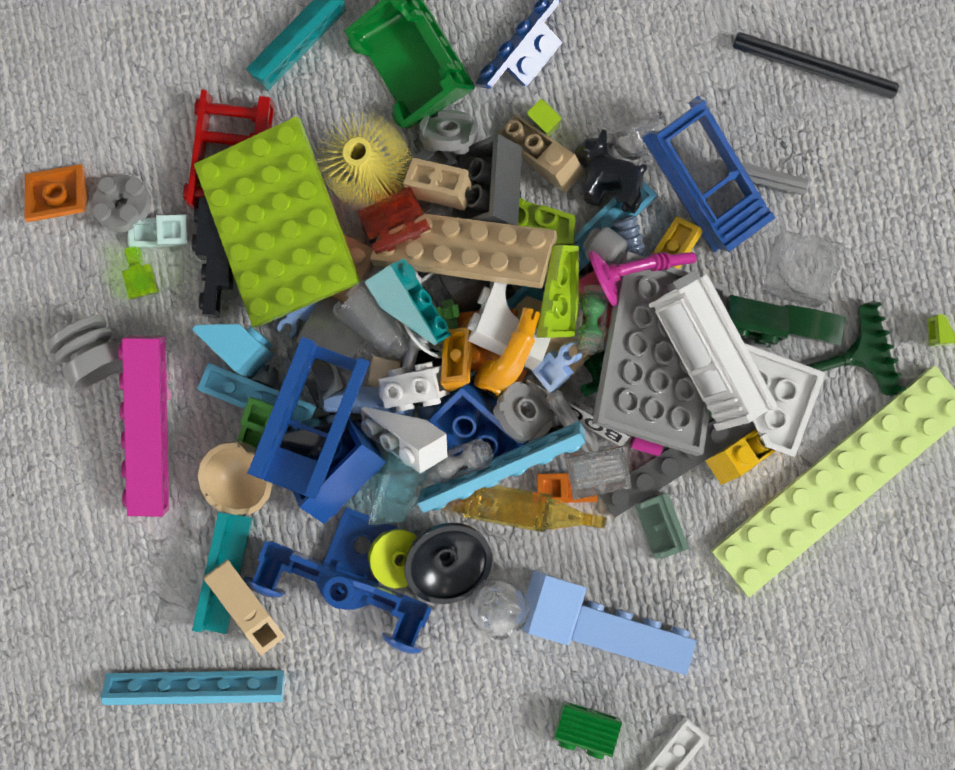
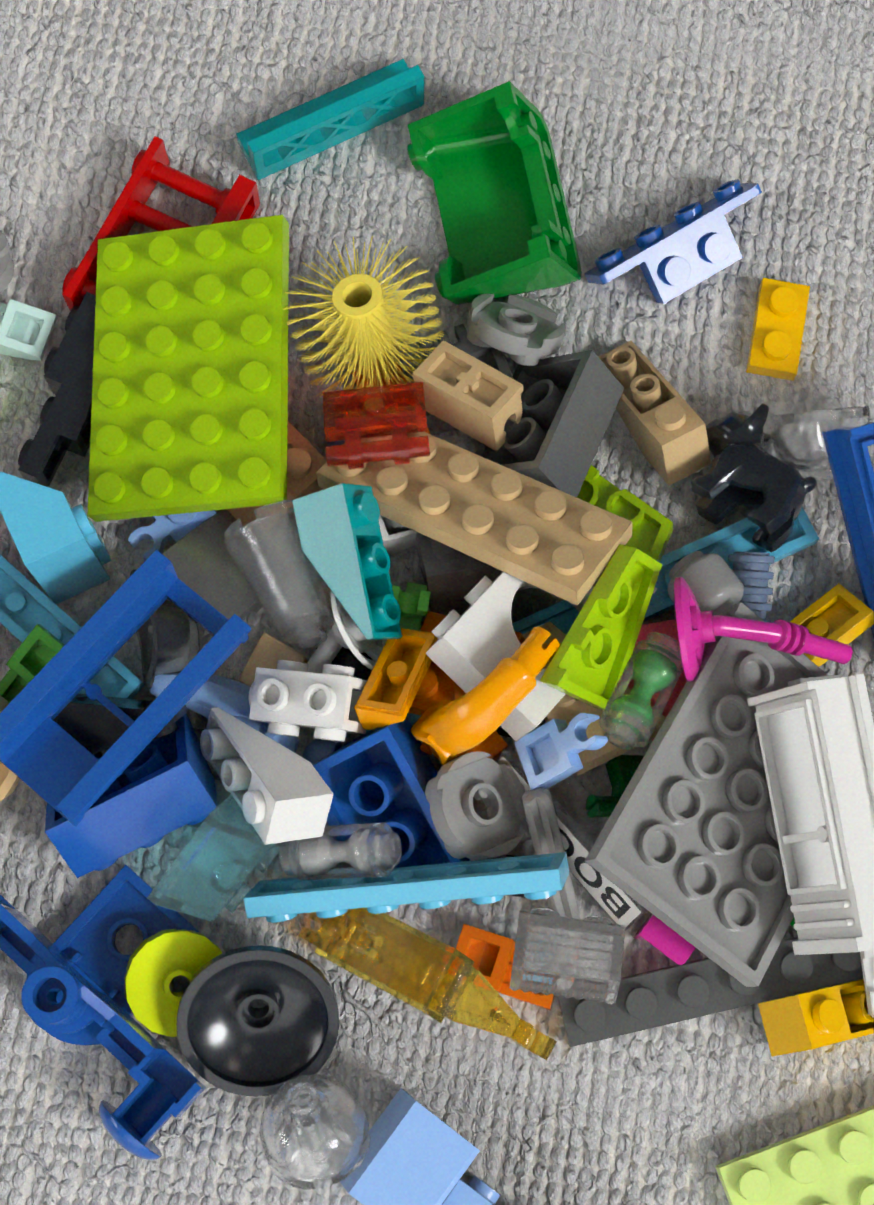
camera: 20 degrees right, 10 degrees down
dark grey hinge [253,365,279,389] -> none
lime slope [527,99,561,136] -> none
sand green hinge [634,493,689,559] -> none
none -> yellow plate [746,278,810,381]

